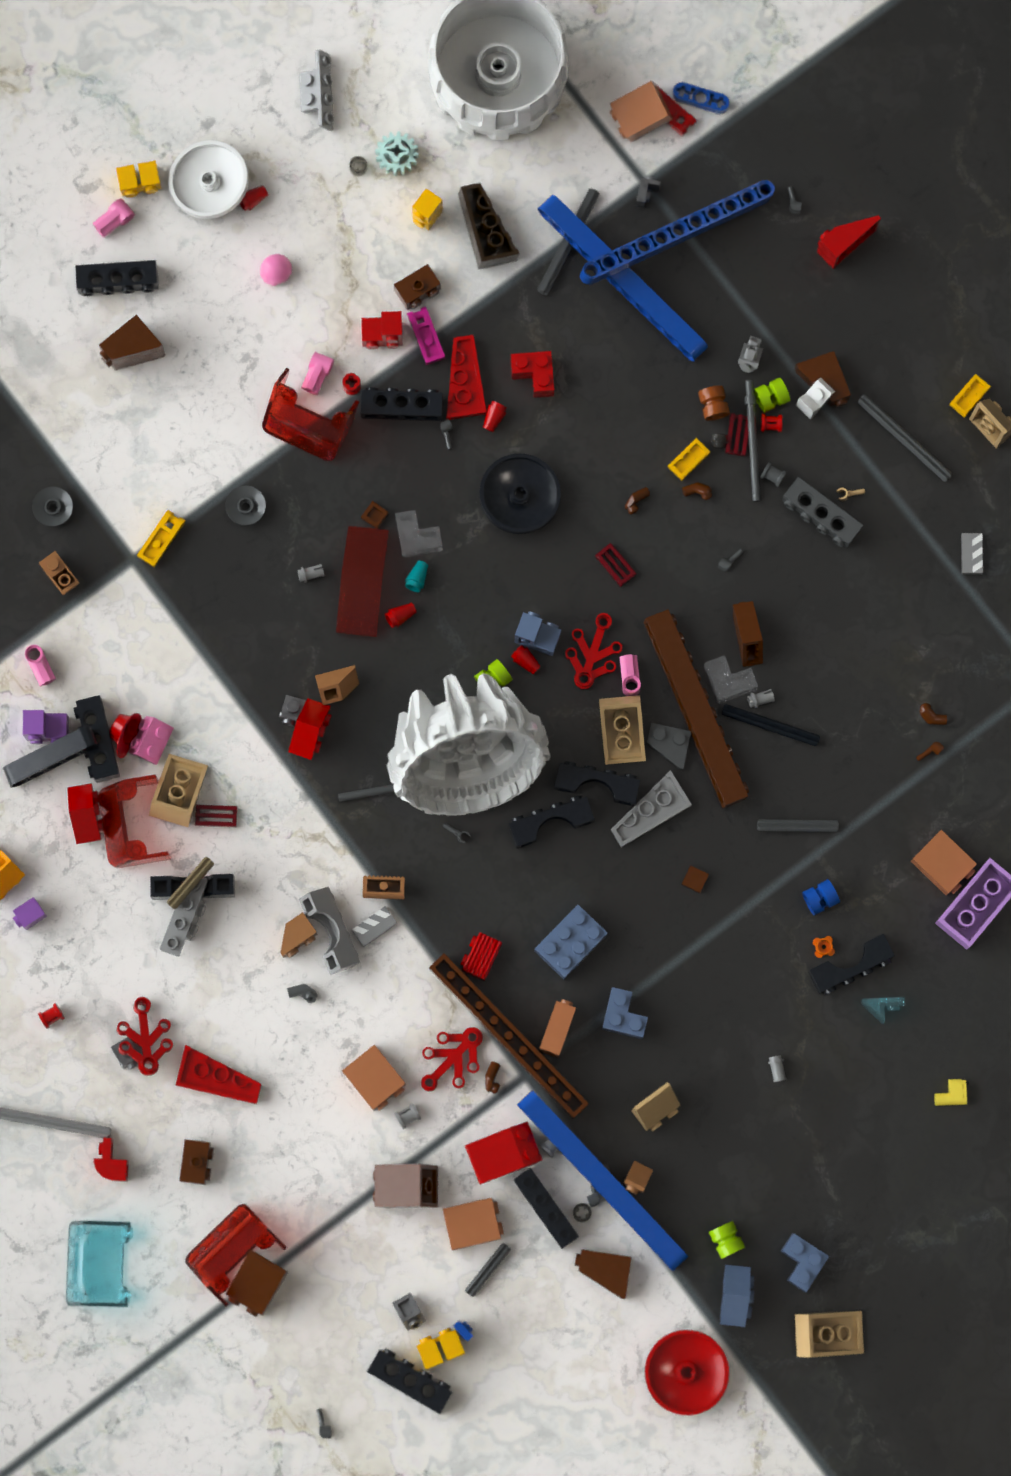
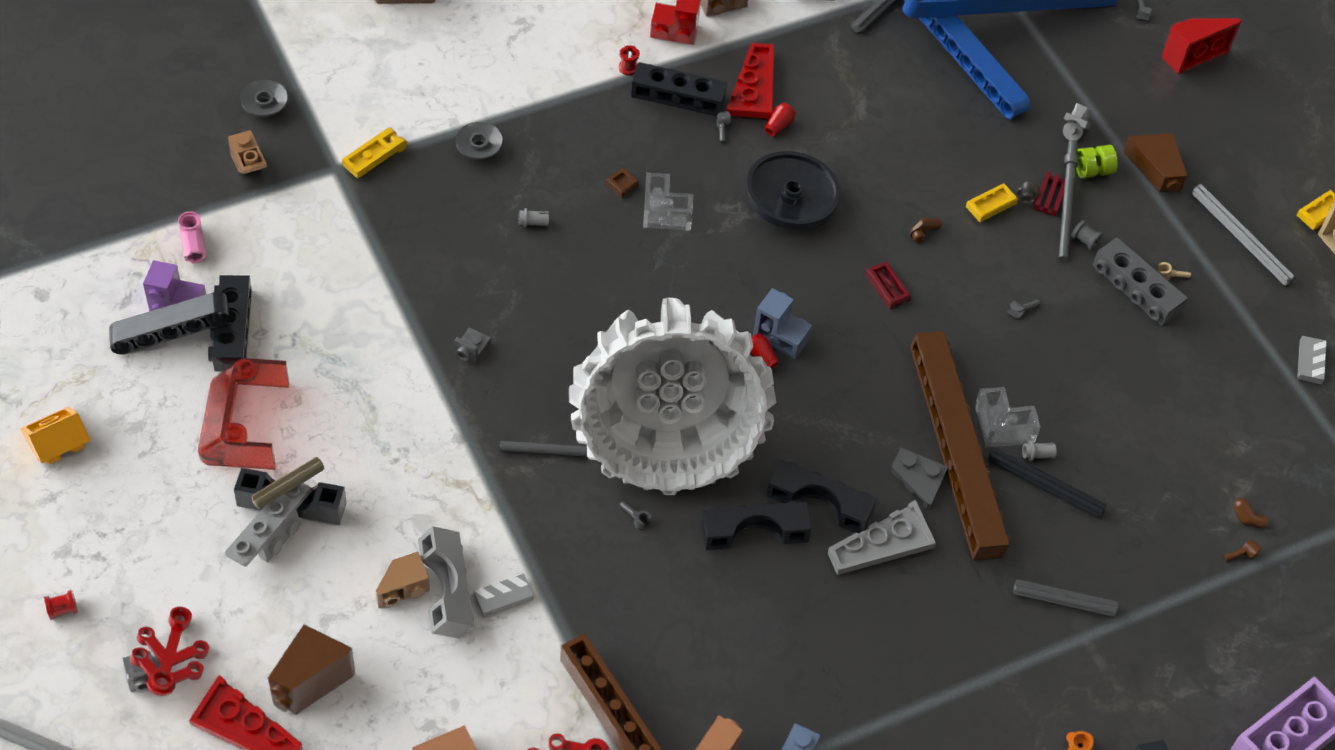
camera: 10 degrees right, 25 degrees down
medium lavender brick [13,897,47,930] -> none
red brick [67,783,104,844] -> none
red piece [110,713,142,759] -> none
bright pink bracket [129,716,174,765] -> none
tan slope [149,754,208,827] -> none
dark red tile [195,805,237,827] -> none
clear red windscreen [262,368,360,461] -> none
dark grey arm [287,984,317,1003] -> none
red brick [288,698,332,760] -> none
bright pink piece [302,352,334,395] -> none
medium nougat slope [315,665,359,705] -> none
clear red windscreen [336,526,389,637] -> none
medium nougat brick [363,875,405,899] -> none
red cone [385,602,417,628] -> none
teal cone [405,561,429,592] -> none
dark pink plate [407,307,445,365] -> none
red brick [460,932,502,982] -> none
red brick [511,351,554,398] -> none
sand blue brick [534,905,608,980] -> none
red plant [565,613,623,689] -> none
tan slope [599,695,646,765] -> none
bright pink piece [619,654,641,696] -> none
reddish brown tile [681,865,709,893] -> none
reddish brown arm [682,482,712,500] -> none
dark orange wheel [698,385,730,421] -> none
reddish brown slope [733,601,763,667] -> none
red bush [761,414,782,433] -> none
white slope [796,378,835,419] -> none
blue wheel [802,879,840,916] -> none
nougat brick [911,830,977,895] -> none
none -> reddish brown slope [268,624,355,714]

